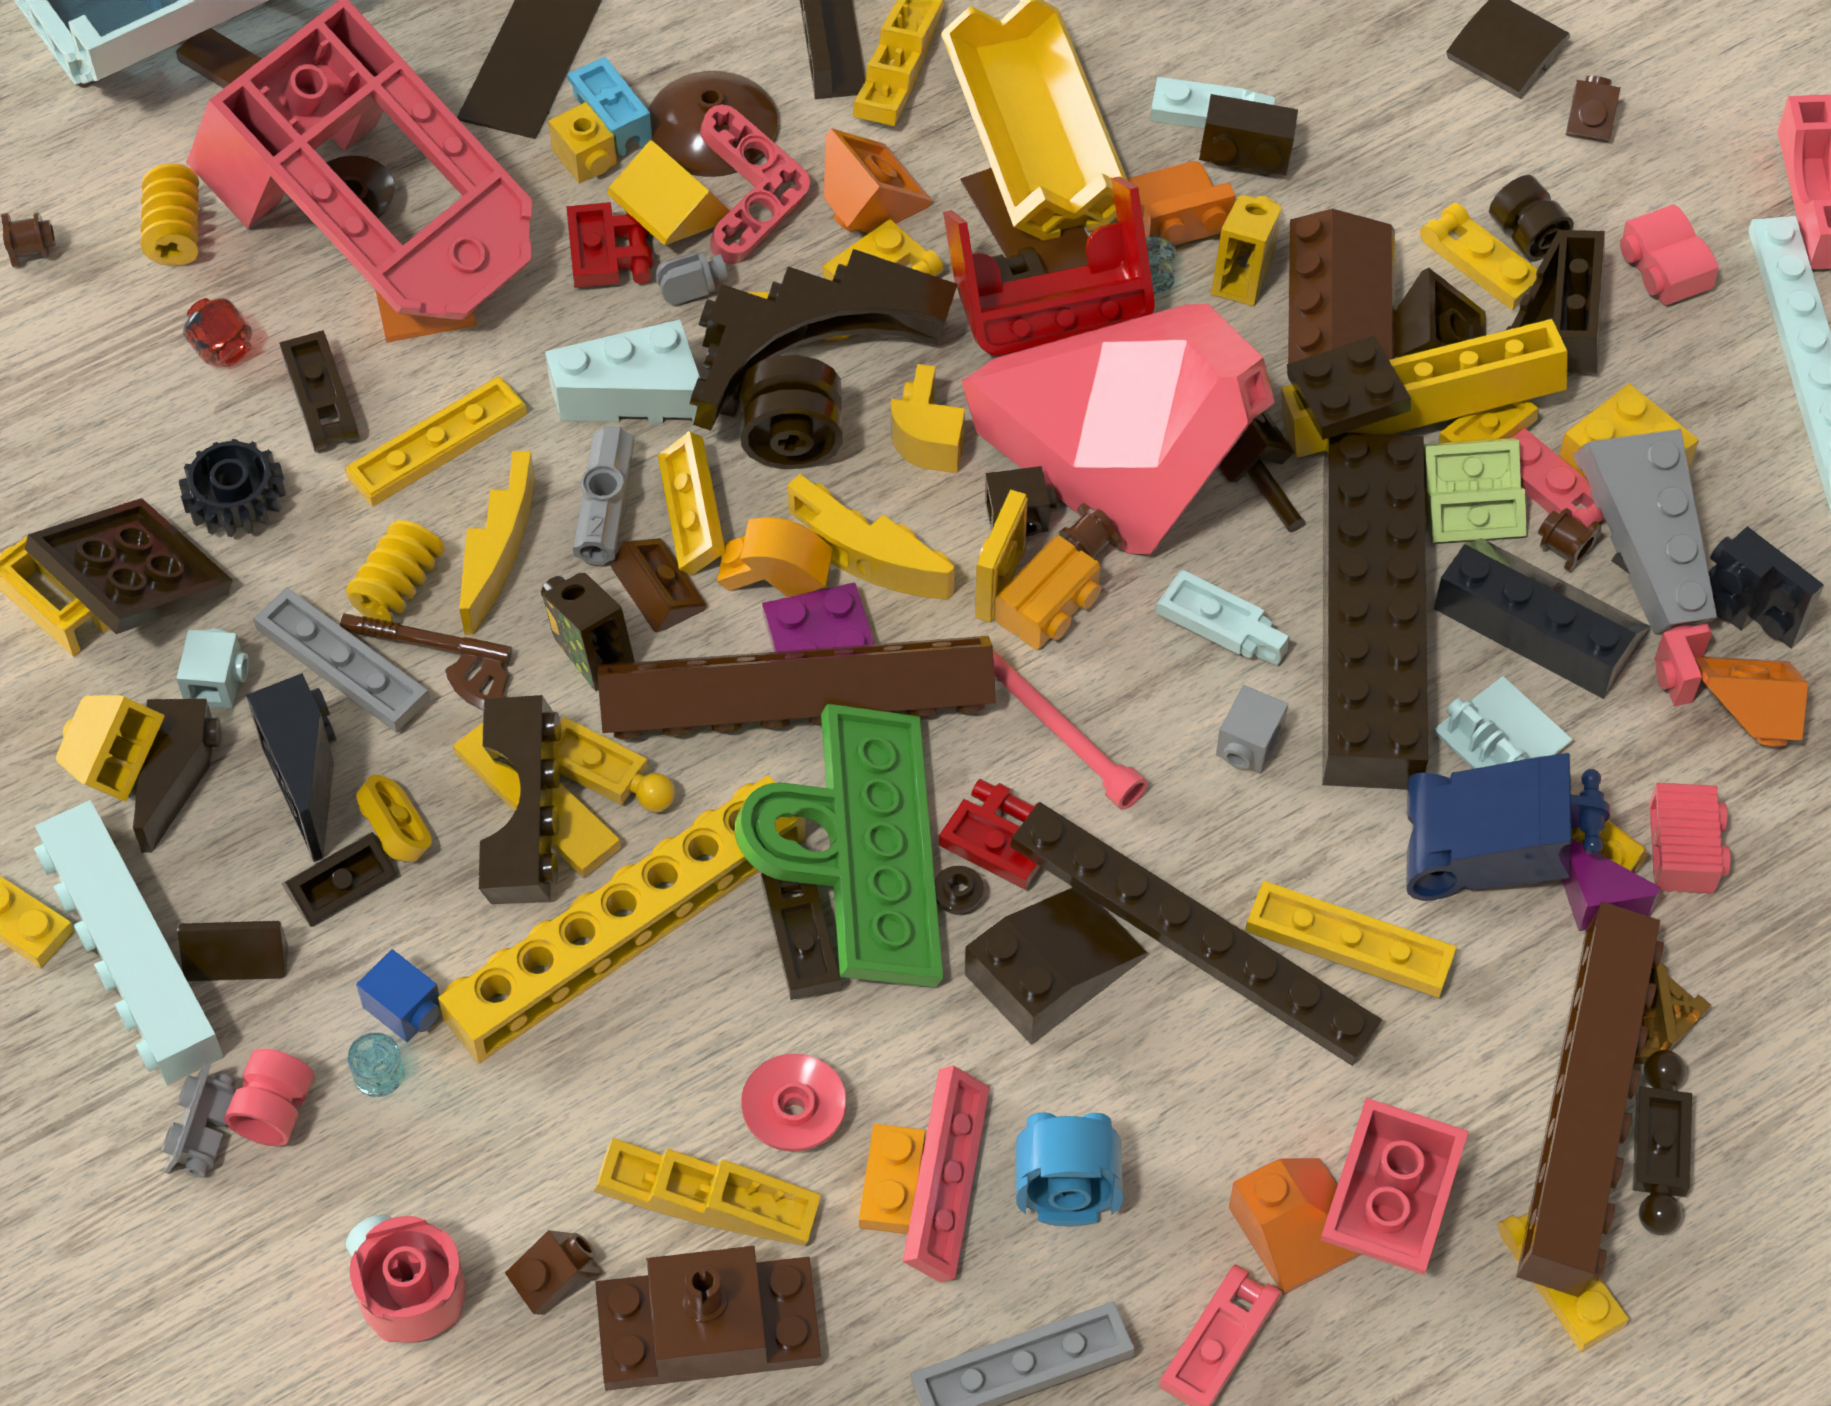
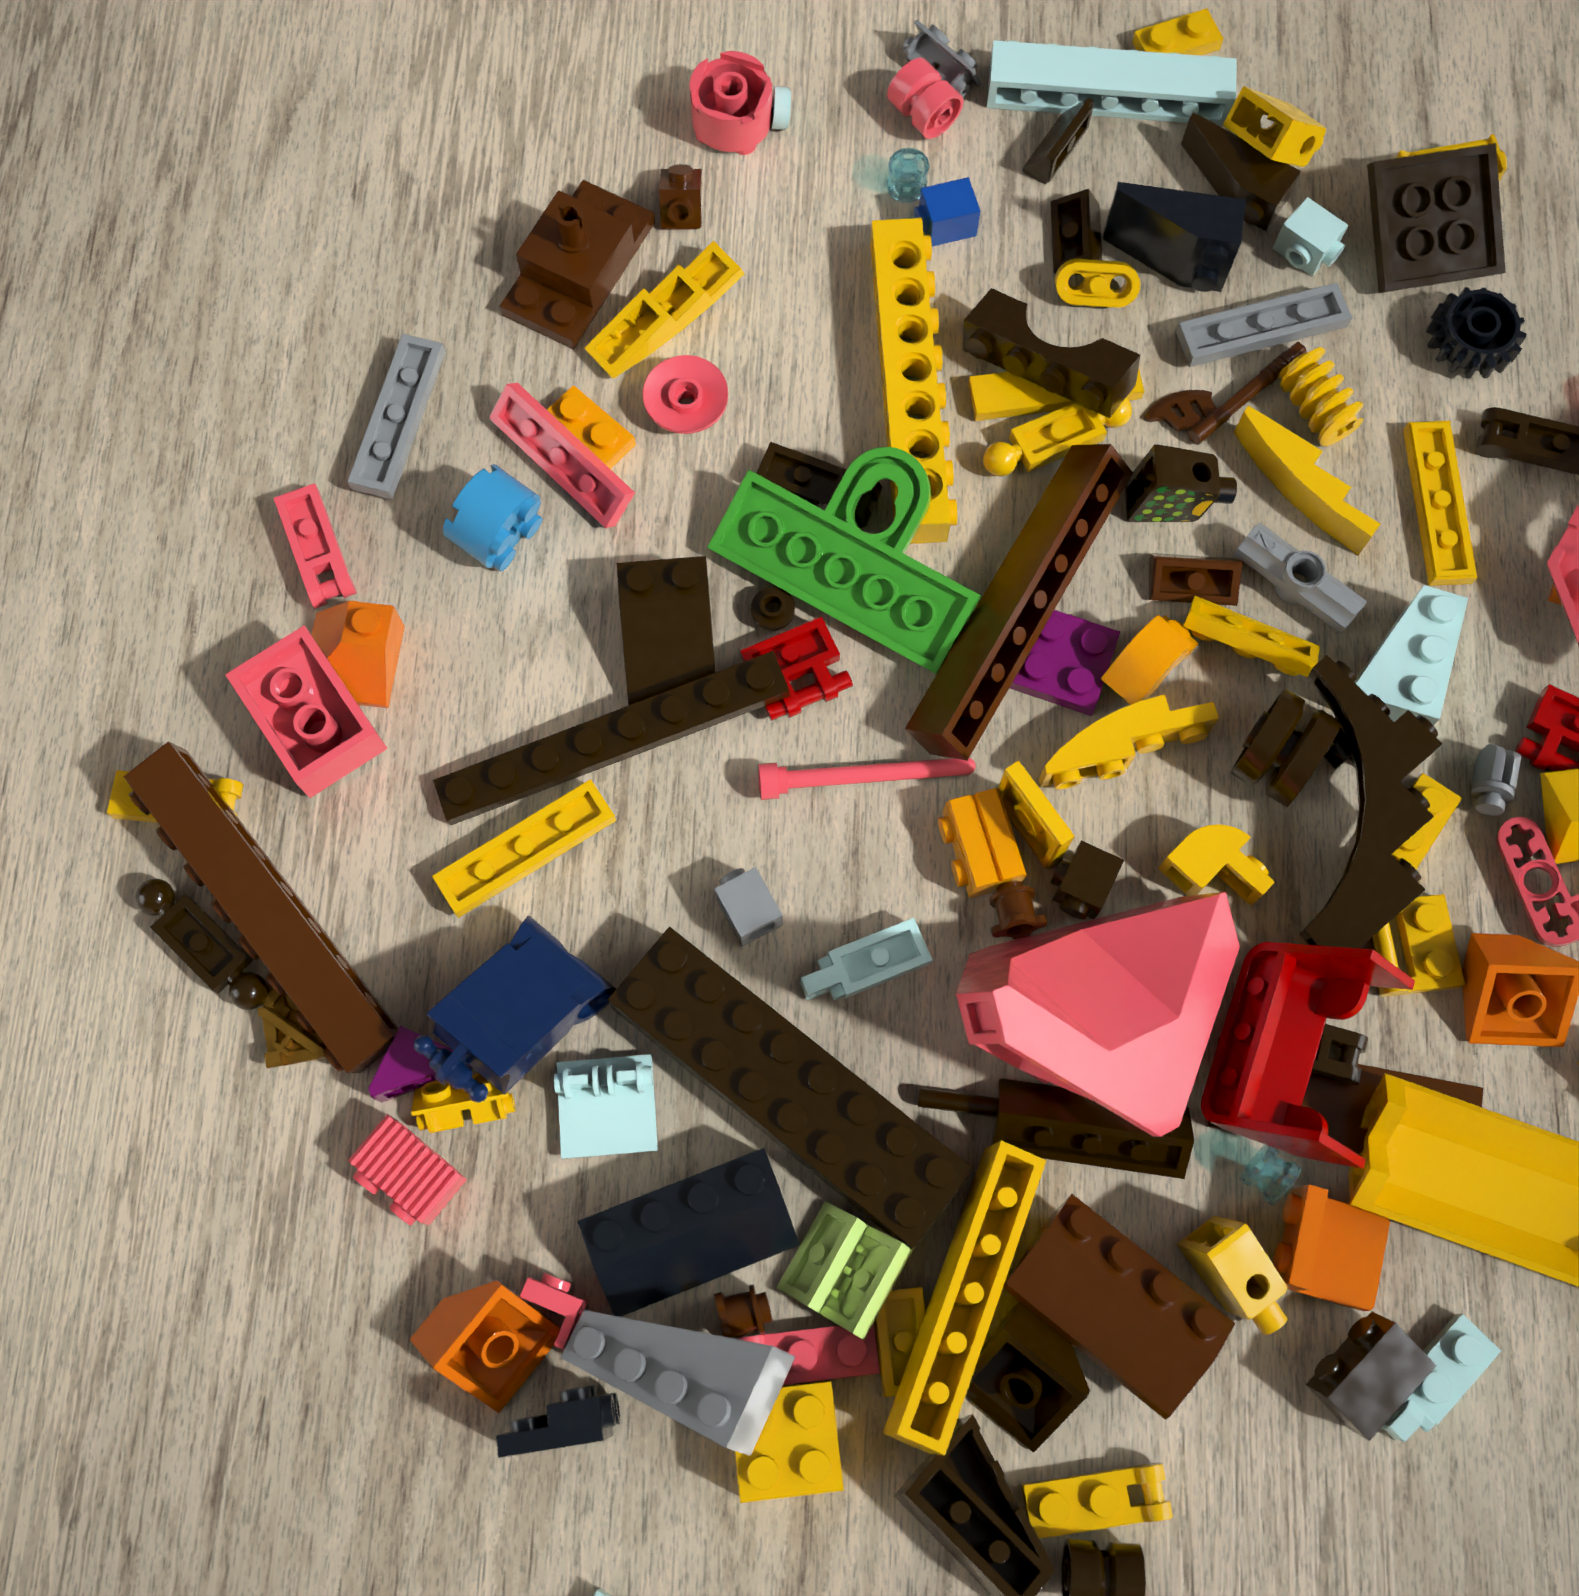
camera: 125 degrees right, 15 degrees up
dark brown plate [1287,336,1411,440] -> none

